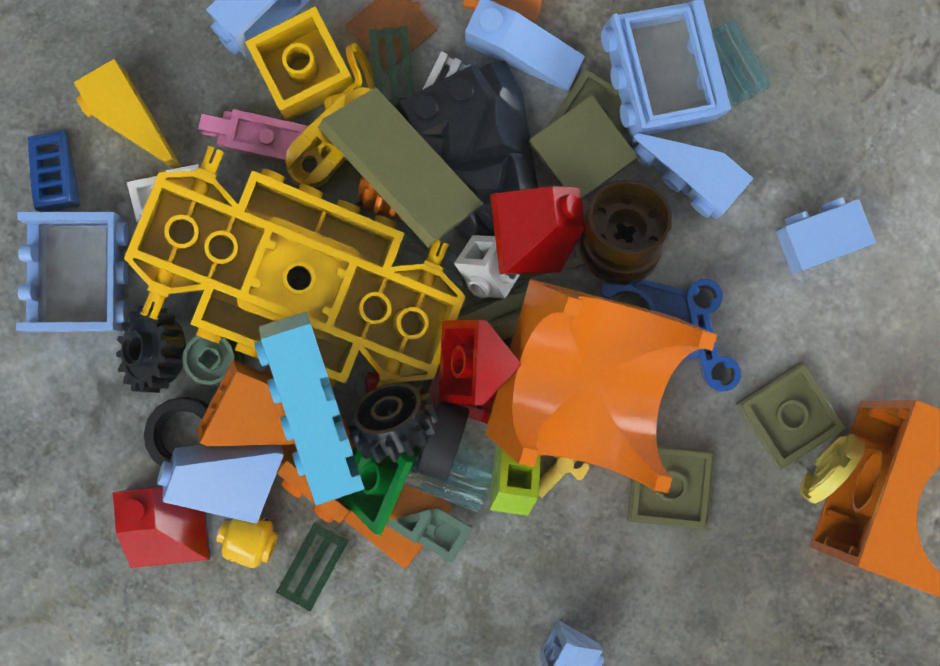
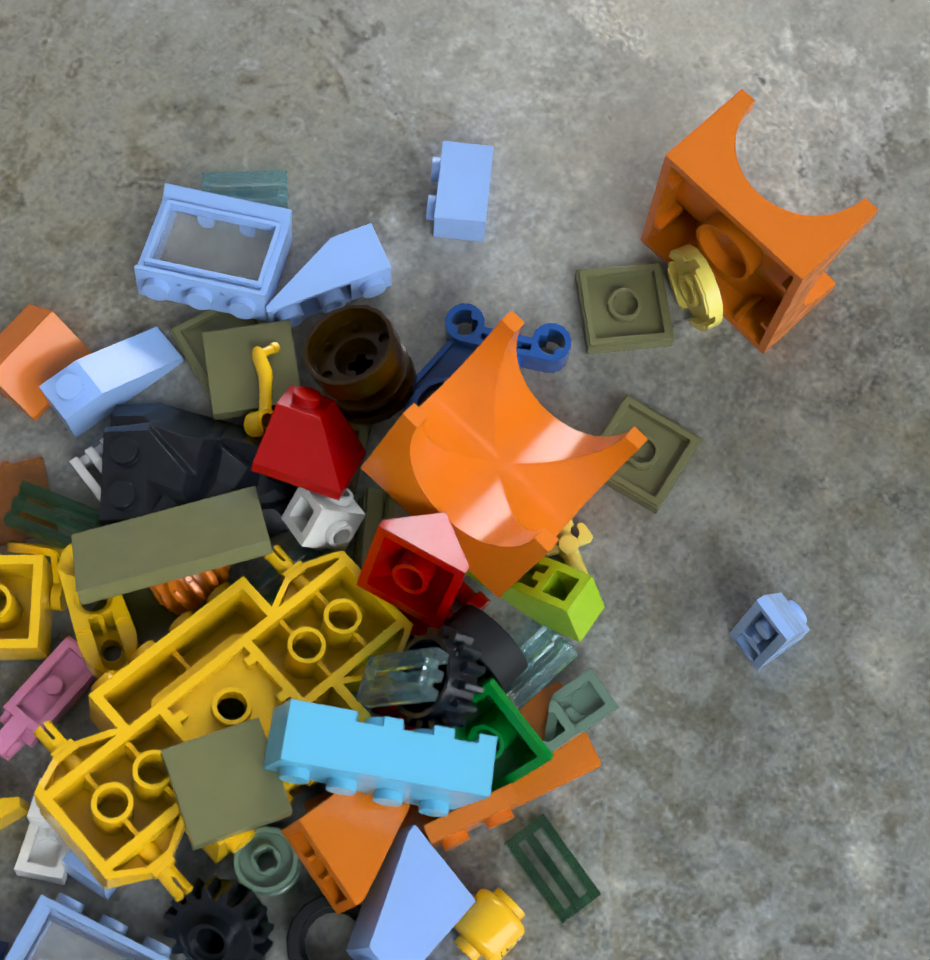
camera: 70 degrees left, 15 degrees down
none -> olive tile [160,717,293,850]
none -> yellow piece [244,342,280,437]
none -> clear light blue tile [356,647,449,708]

